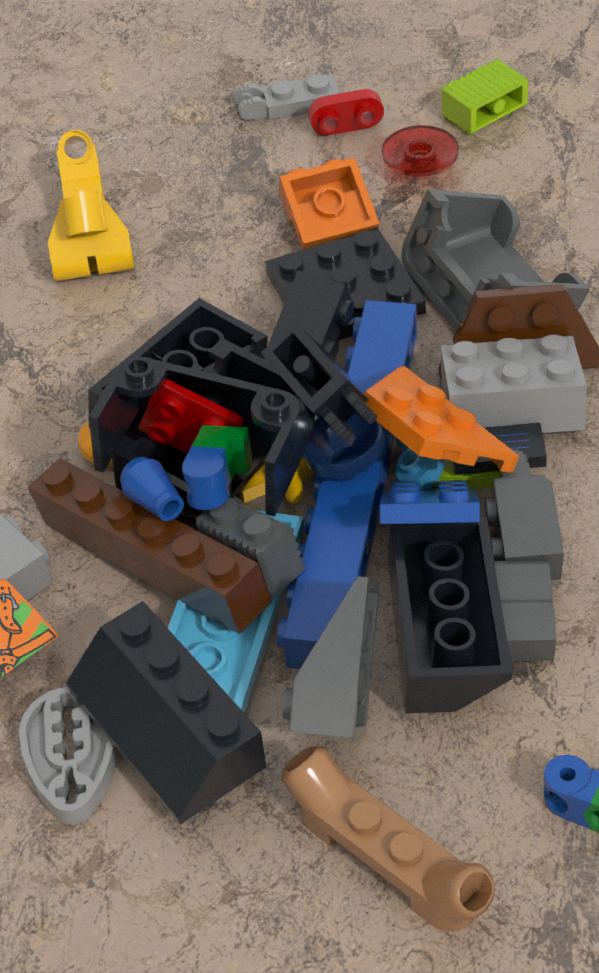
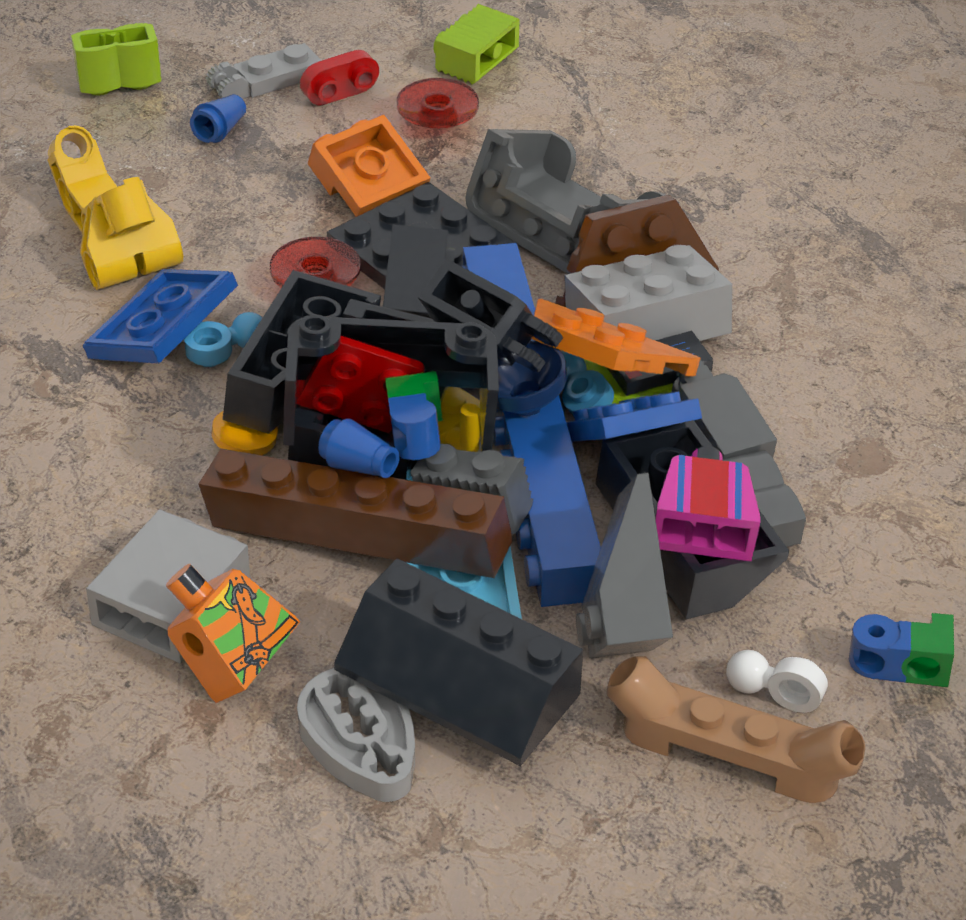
camera: 25 degrees left, 5 degrees down
none -> lime brick [71,23,162,96]
none -> blue tile [82,269,238,364]
none -> dark azure plate [184,312,263,367]
none -> blue cone [190,94,246,143]
none -> clear red dish [270,237,360,288]
none -> dark pink torso [655,446,760,561]
none -> white plate [726,650,828,713]

